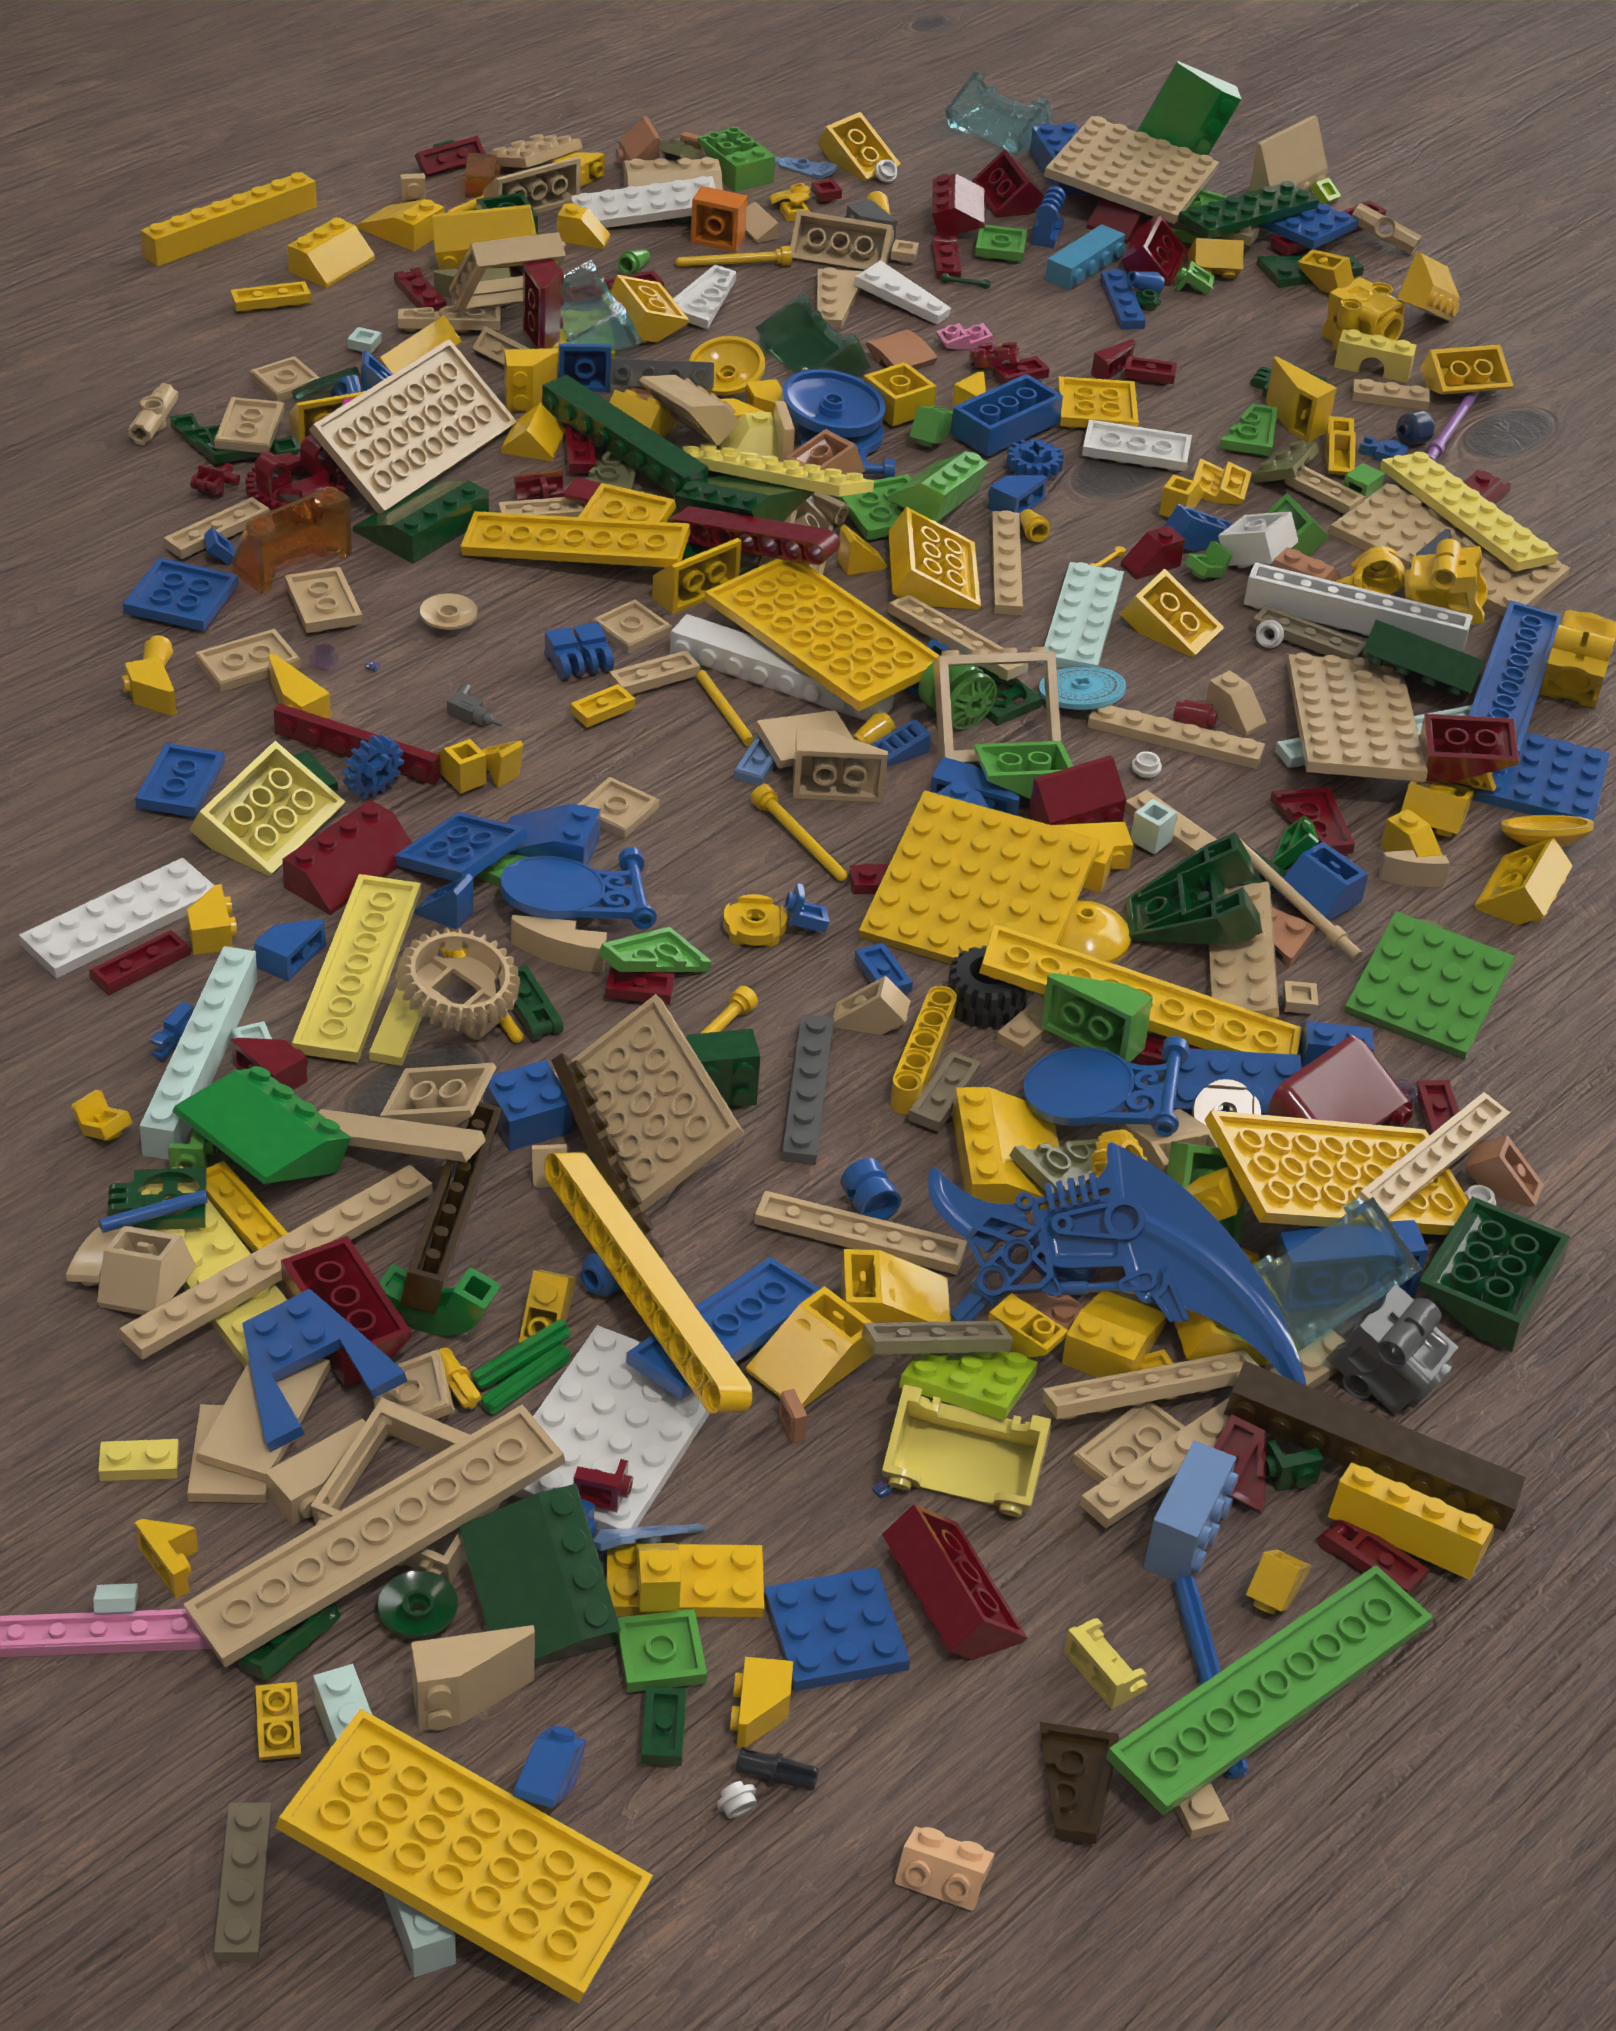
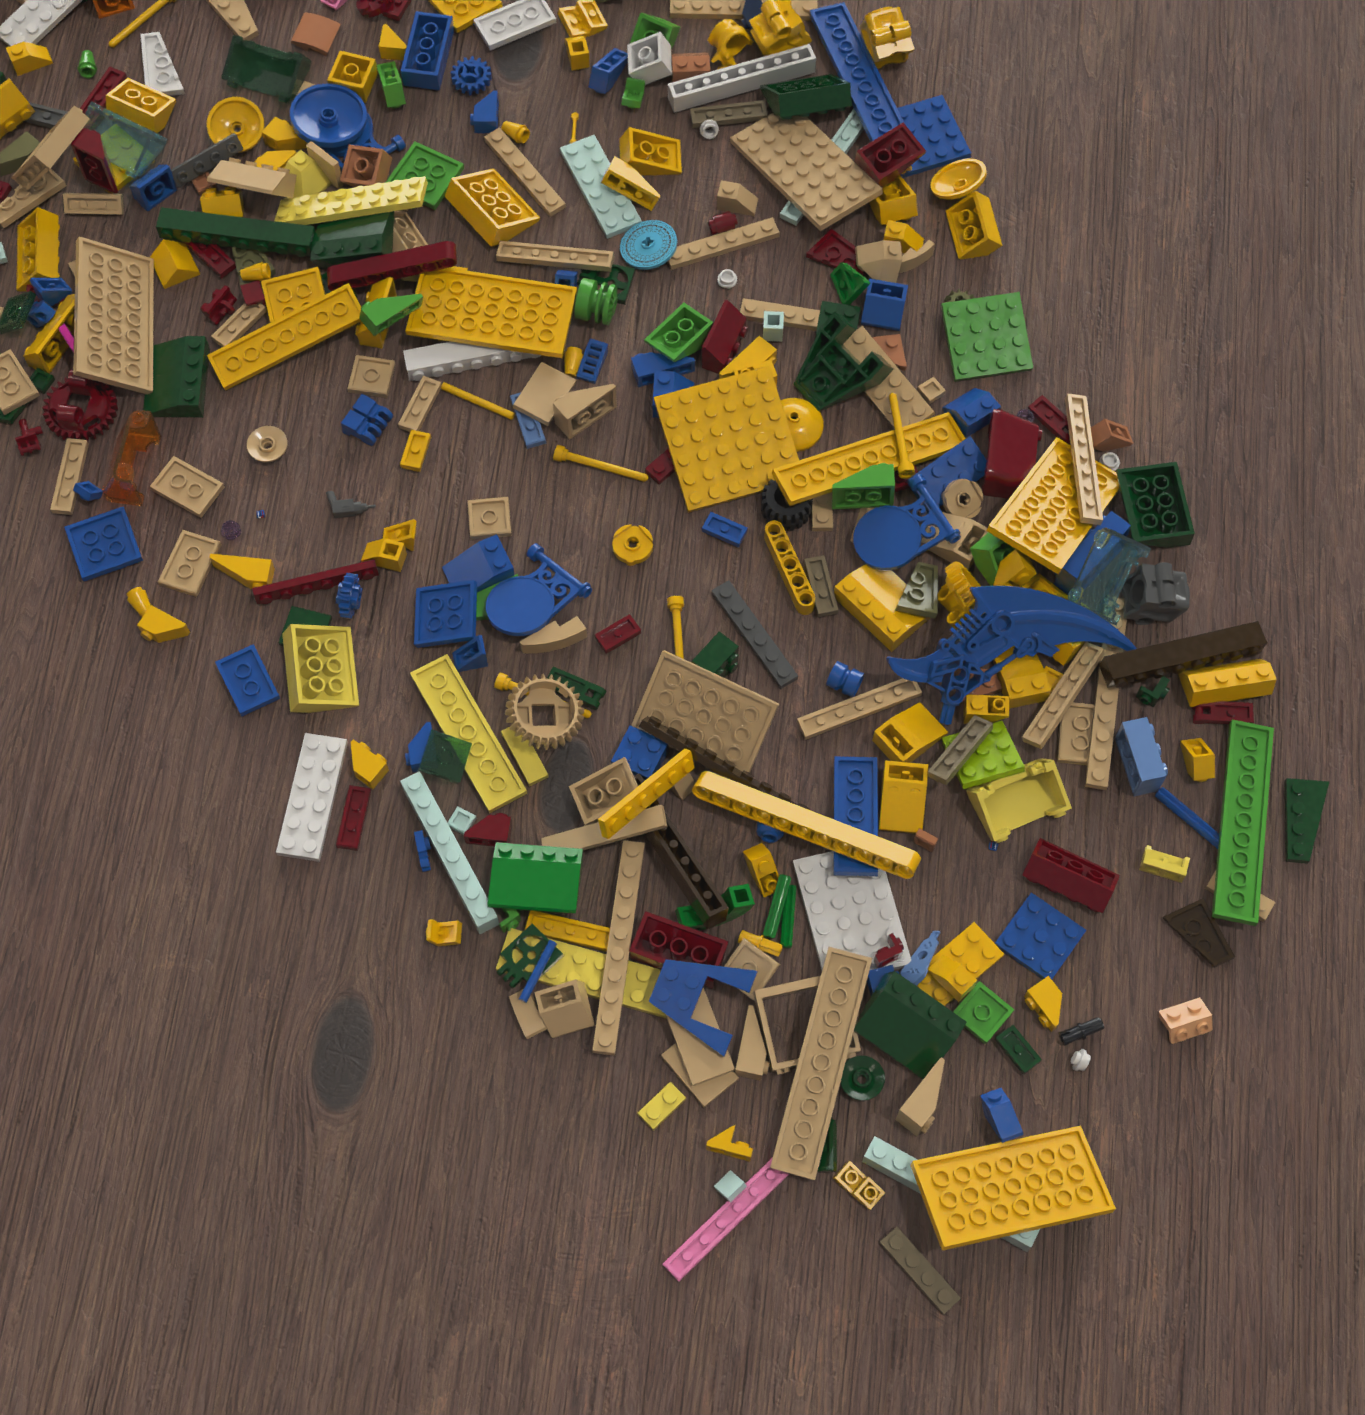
camera: 35 degrees left, 25 degrees up
dark red slope [282,799,412,915] -> none
yellow slope [504,348,557,412] -> none
bright green wing [598,927,712,972] -> none
blue bracket [784,883,829,933] -> none
tan slope [833,976,910,1035] -> none
yellow slope [837,524,887,576] -> none
bright green slope [888,451,988,522] -> none
tan window [933,647,1061,765] -> none
dark red slope [1120,525,1185,580] -> none
dark red wing [1213,1414,1266,1515] -> none
tan bar [1240,839,1363,961] -> none
none -> yellow cone [240,262,271,281]
none -> bright green slope [359,294,423,336]
none -> clear green tile [418,729,472,784]
none -> yellow plate [598,748,695,839]
none -> yellow slope [601,156,660,211]
none -> tan slope [855,240,902,283]
none -> yellow piece [889,393,915,479]
none -> dark green wing [1284,778,1329,864]

